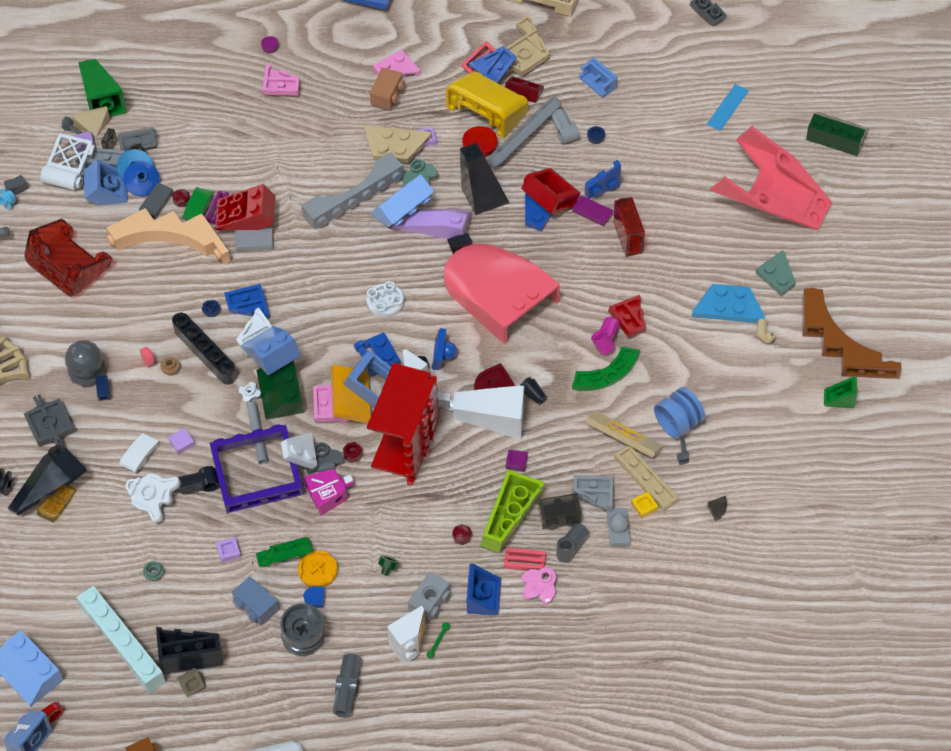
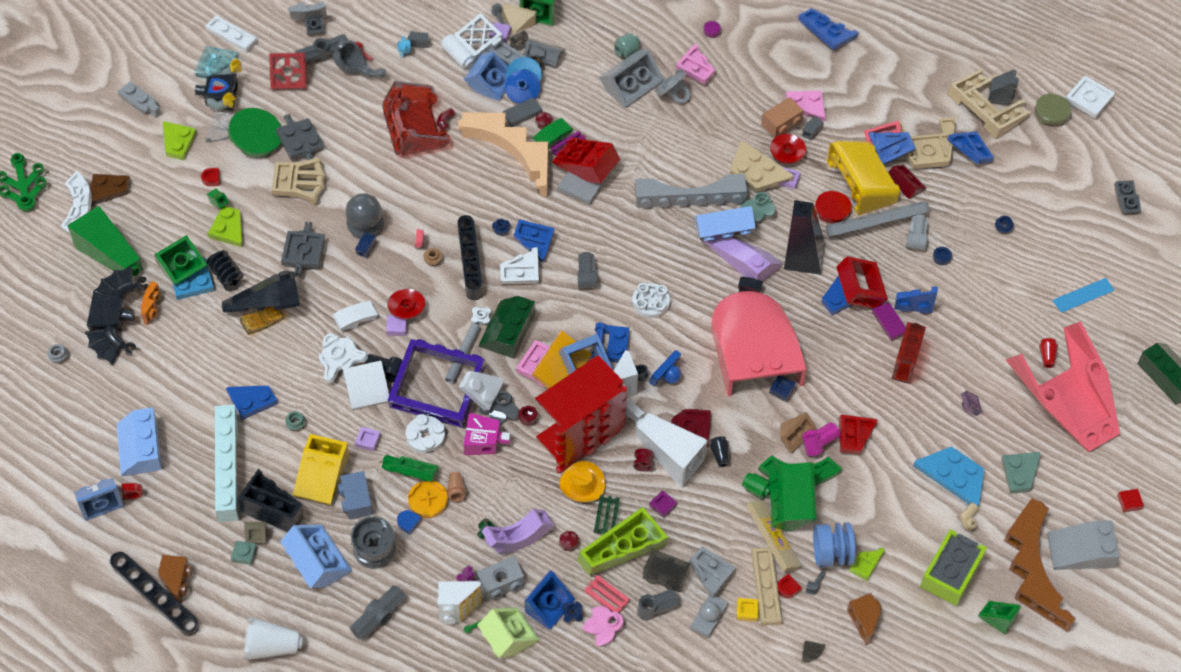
camera: 30 degrees right, 0 degrees up
medium blue slope [241,326,301,375] -> none
medium blue hinge [579,57,618,98] -> none
none -> blue wing [226,385,278,420]
none -> sand green plate [231,540,257,565]
none -> light blue slope [280,524,352,588]
none -> yellow slope [293,434,350,505]
none -> white slope [343,361,389,410]
none -> red dish [387,289,425,319]
none -> white plate [406,414,445,454]
none -> dark red arm [436,108,455,131]
none -> nougat cone [446,471,467,502]
none -> magenta plant [456,565,477,581]
none -> yellowish green slope [478,607,540,658]
none -> lavender arch [482,509,554,554]
none -> light orange hat [559,461,605,502]
none -> dark blue plate [561,601,583,623]
none -> dark grey piece [578,252,597,288]
none -> clear green tile [594,495,620,534]
none -> light grey slope [599,49,664,107]
none -> sand green head [614,33,641,59]
none -> dark red wheel [633,448,654,472]
none -> light grey tile [655,69,690,104]
none -> green brick [742,472,770,499]
none -> dark blue plate [769,375,796,401]
none -> green slope [769,462,817,532]
none -> red dish [770,134,806,164]
none -> red tile [777,573,802,599]
none -> medium nougat slope [780,413,817,453]
none -> dark grey piece [802,116,824,141]
none -> dark orange slope [847,593,881,645]
none -> lime tile [849,548,885,581]
none -> piece [920,529,987,606]
none -> blue wing [947,131,994,164]
none -> clear purple plate [961,391,983,416]
none -> dark blue plate [995,216,1014,233]
none -> red cone [1039,338,1058,368]
none -> light grey slope [1047,521,1119,570]
none -> red tile [1117,489,1144,513]

